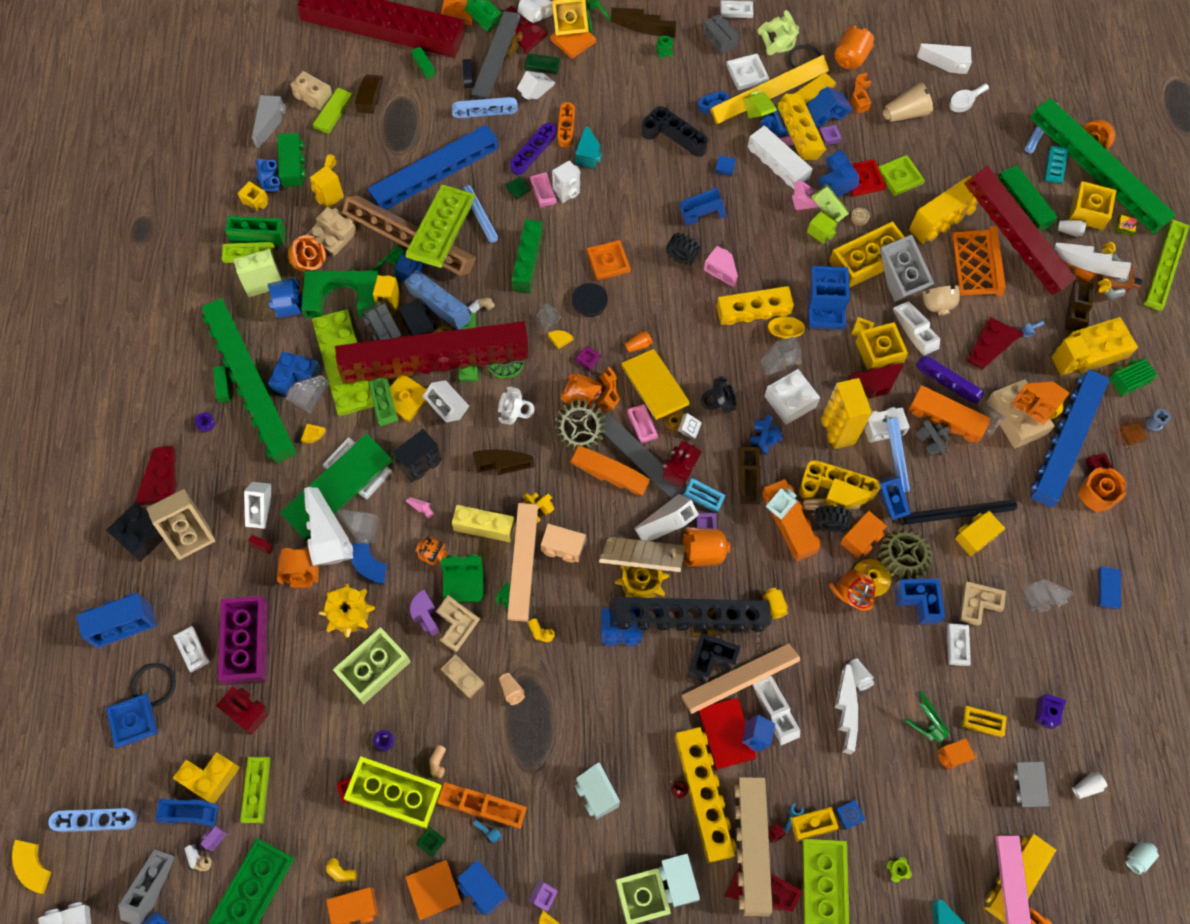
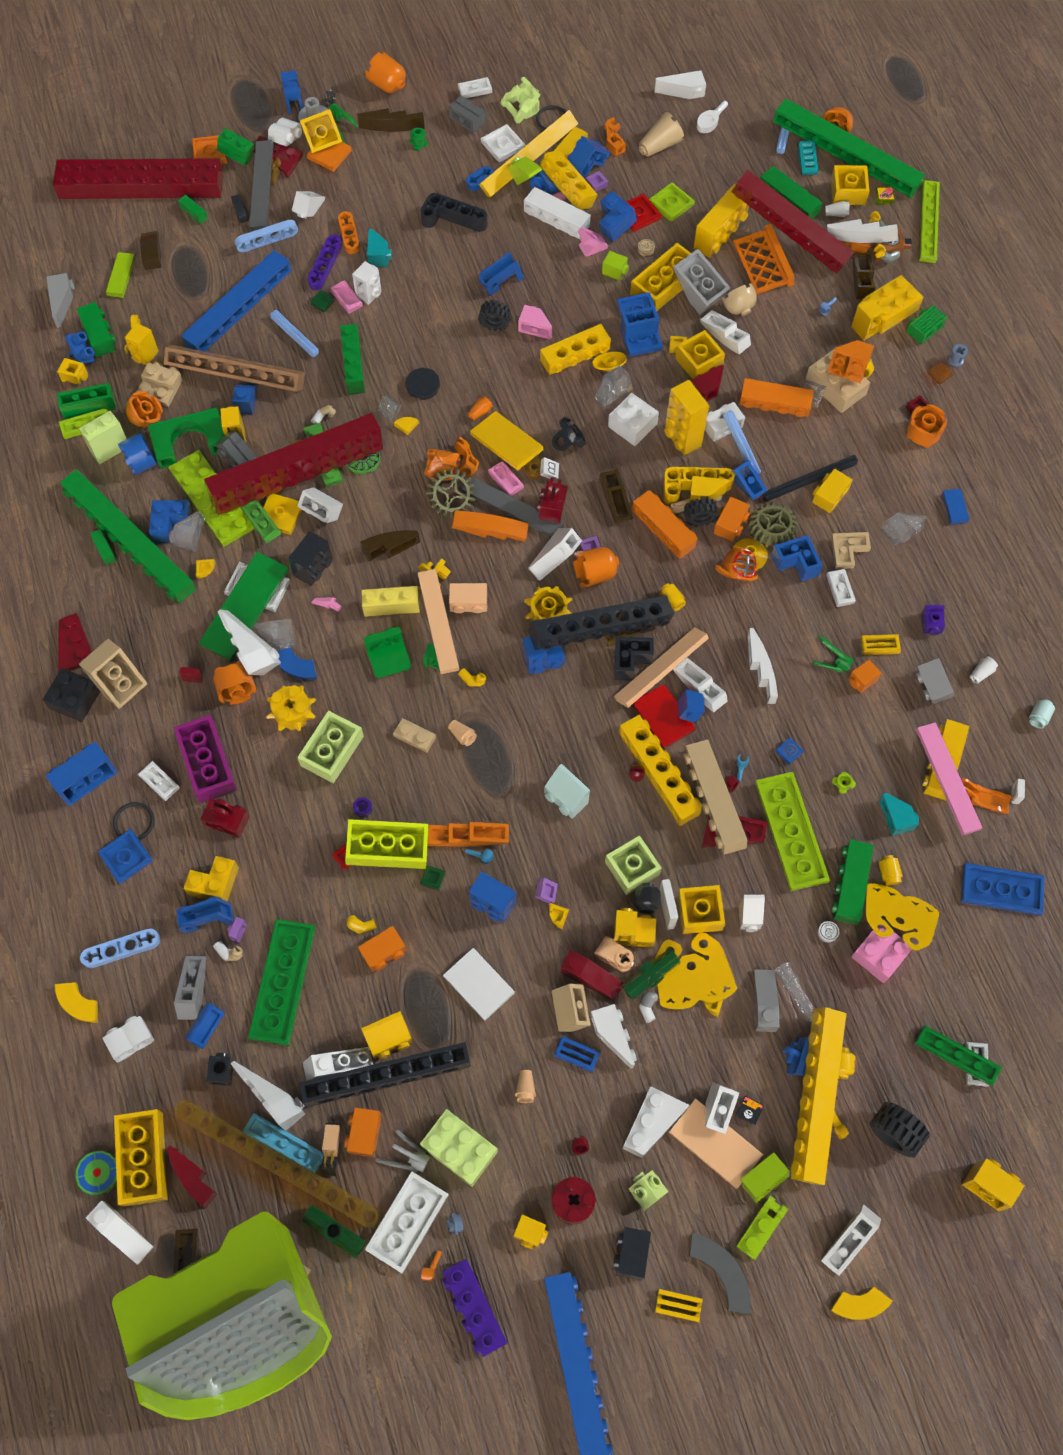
camera: 15 degrees left, 0 degrees up
dark purple tile [194,412,215,432] -> none
lime tile [240,757,271,824] -> none
white slope [244,482,271,529] -> none
tan brick [291,71,332,110] -> none
green plant [371,246,405,278] -> none
black brick [398,299,437,336] -> none
medium blue brick [404,270,471,330] -> none
orange tile [405,860,462,921] -> none
lime plate [406,184,475,268] -> none
medium lavender brick [410,590,439,636] -> none
orange head [416,536,447,565] -> none
light nougat arm [429,745,446,779] -> none
tan tile [436,595,480,652] -> none
white tile [498,387,534,425] -> none
dark green tile [525,53,560,75] -> none
magenta tile [575,346,601,371] -> none
orange tile [586,240,631,281] -> none
tan door [599,537,685,572] -> none
light aqua slope [659,854,700,907] -> none
medium azure tile [683,478,725,513] -> none
blue tile [715,155,736,176] -> none
blue hips [750,415,784,455] -> none
light aqua bracket [766,488,798,519] -> none
yellow slope [790,807,839,842] -> none
lime hinge [811,183,849,223] -> none
orange cylinder [834,25,874,70] -> none
white cone [848,659,874,691] -> none
dark purple beam [916,356,984,404] -> none
dark grey hips [916,420,951,456] -> none
dark red wing [966,317,1024,370] -> none
blue brick [1030,369,1110,508] -> none

